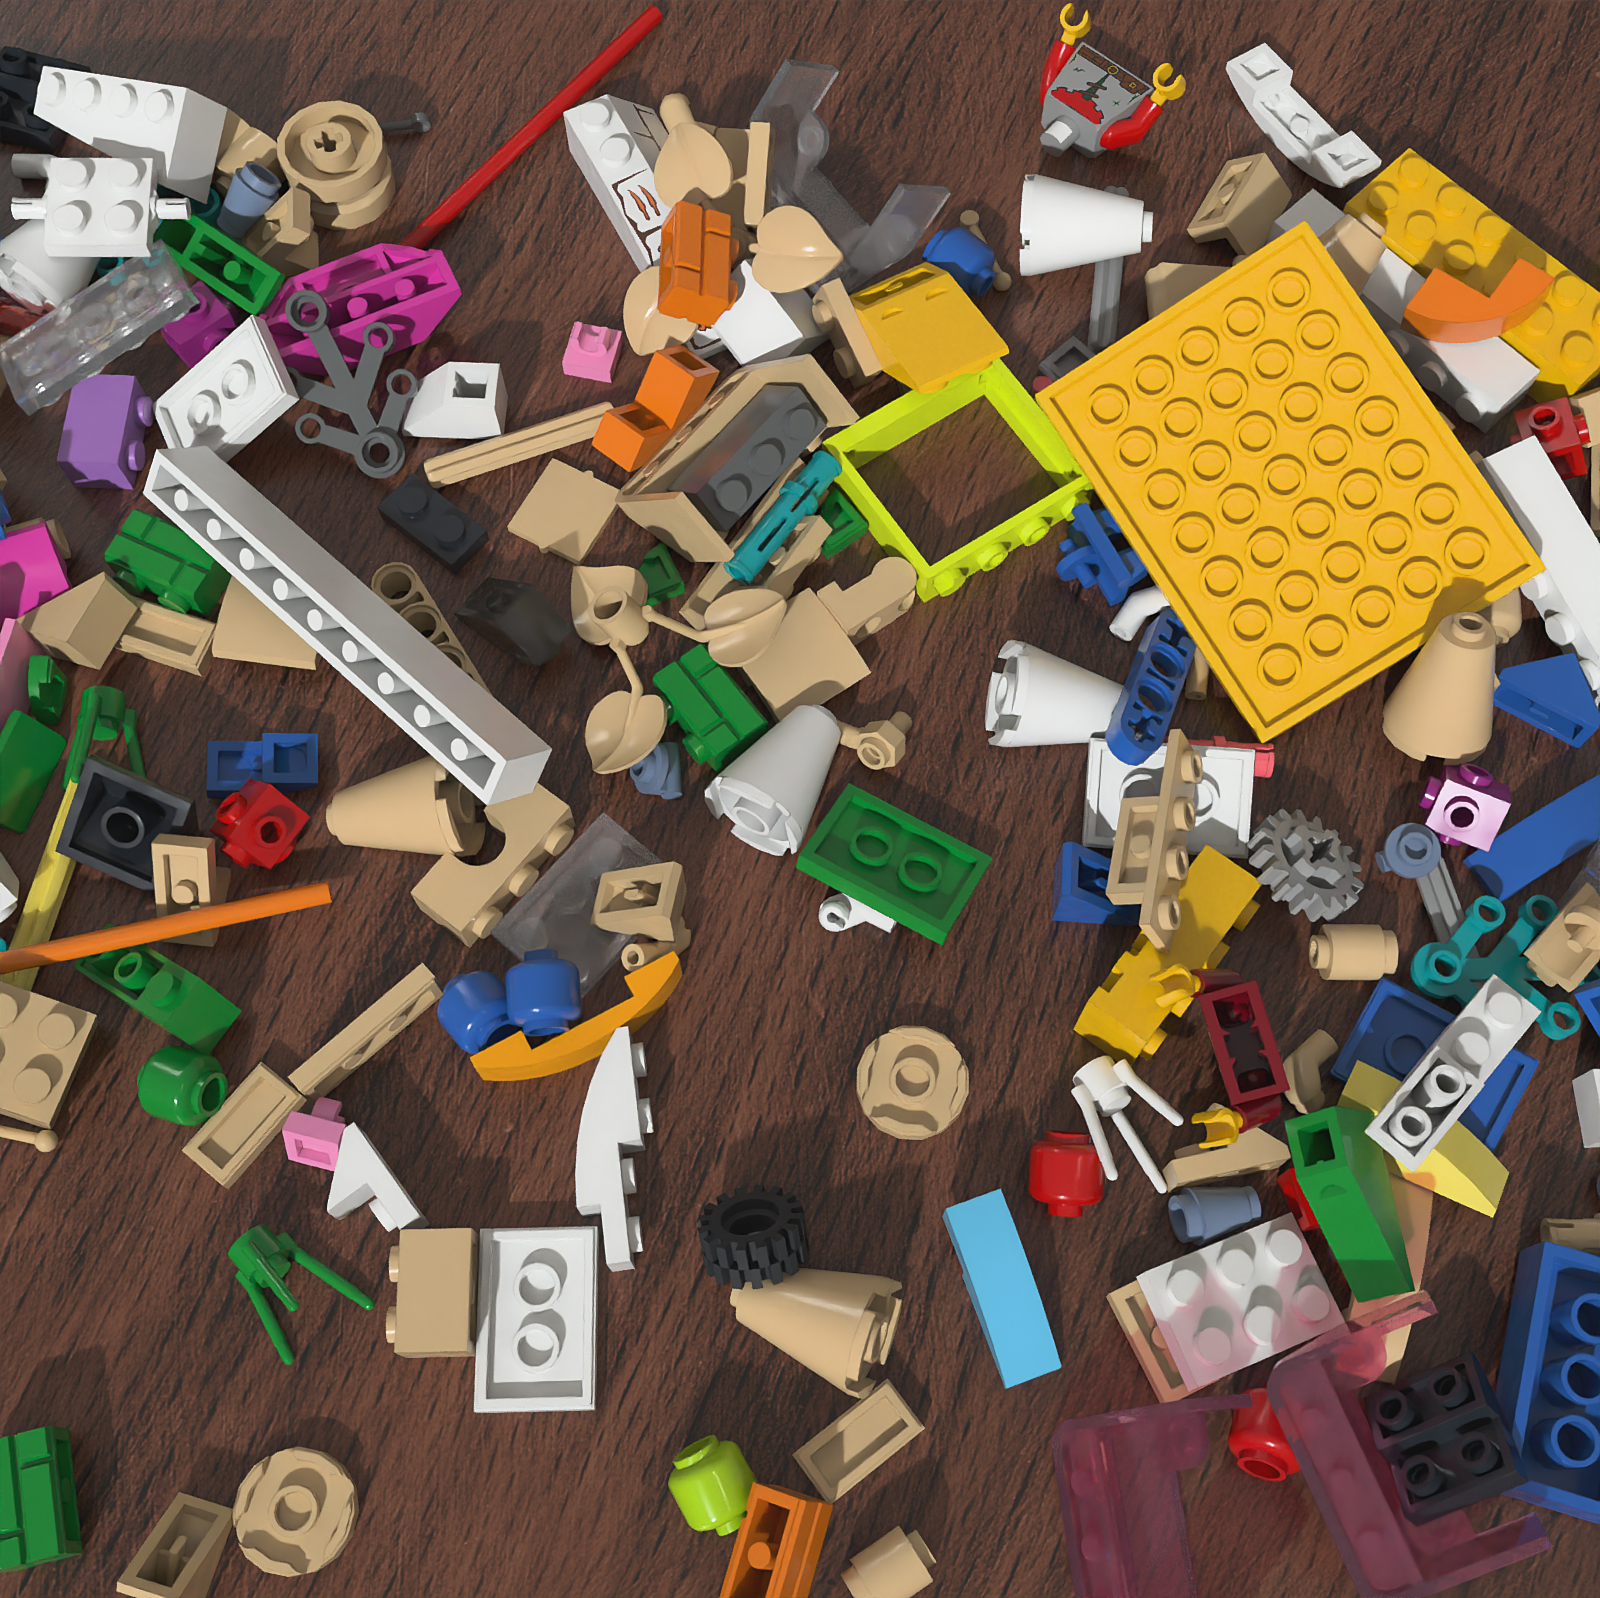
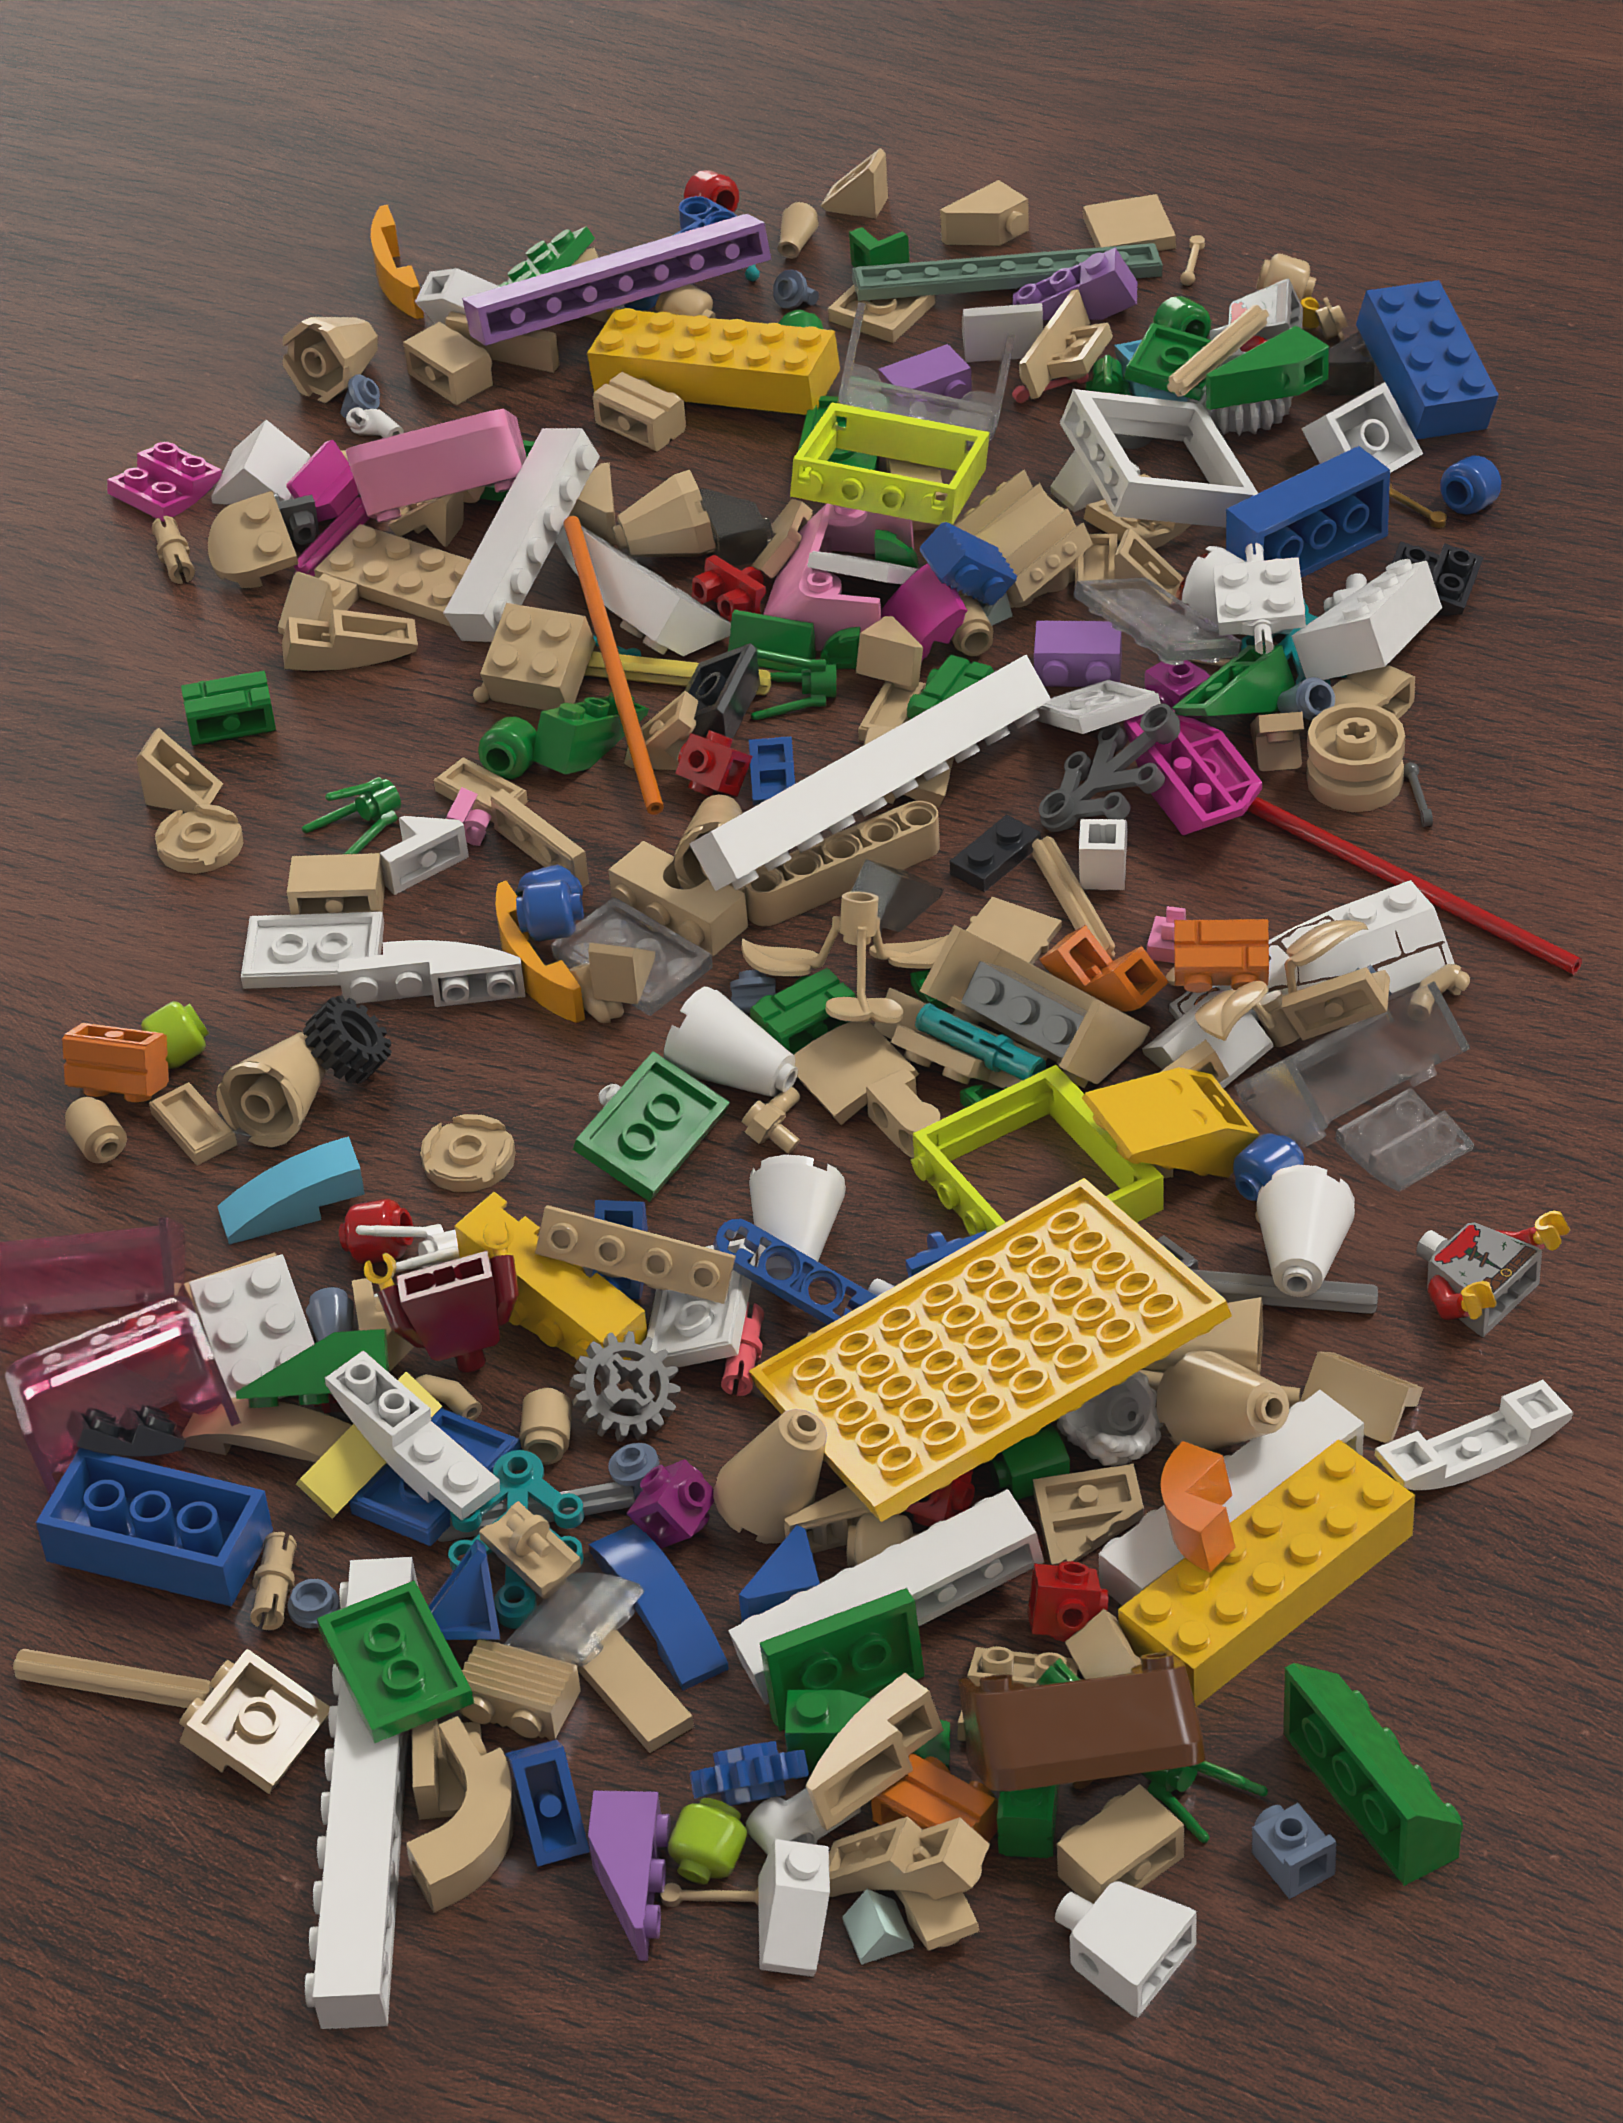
camera: 95 degrees right, 25 degrees down
none -> clear slope [1334,1087,1475,1192]

